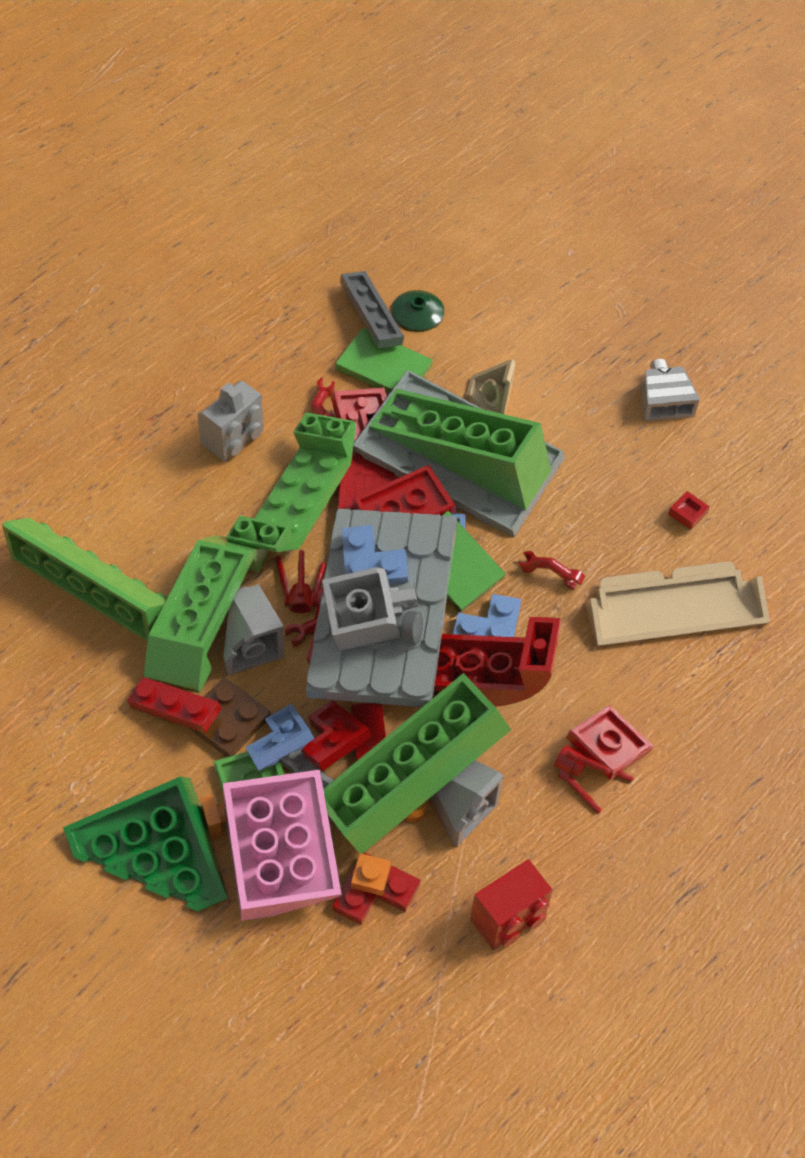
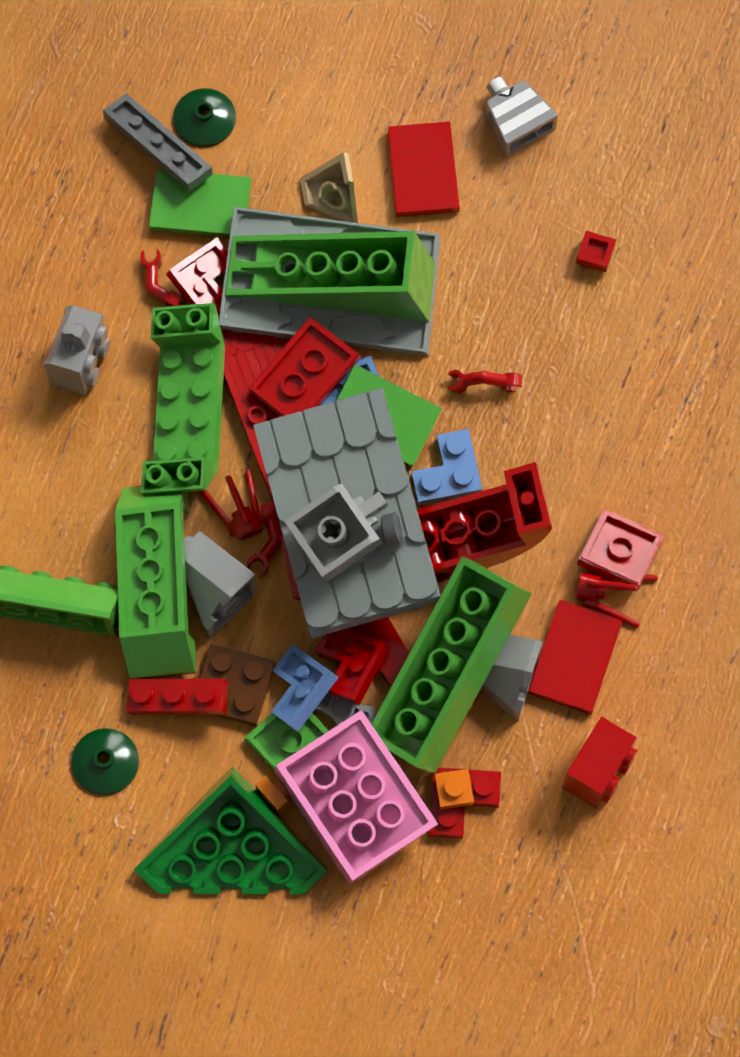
camera: 20 degrees left, 15 degrees up
medium blue plate [342,525,409,584] -> none
tan slope [584,562,770,647] -> none
none -> dark green dish [71,728,139,795]
none -> red tile [387,121,460,217]
none -> red tile [528,599,623,715]

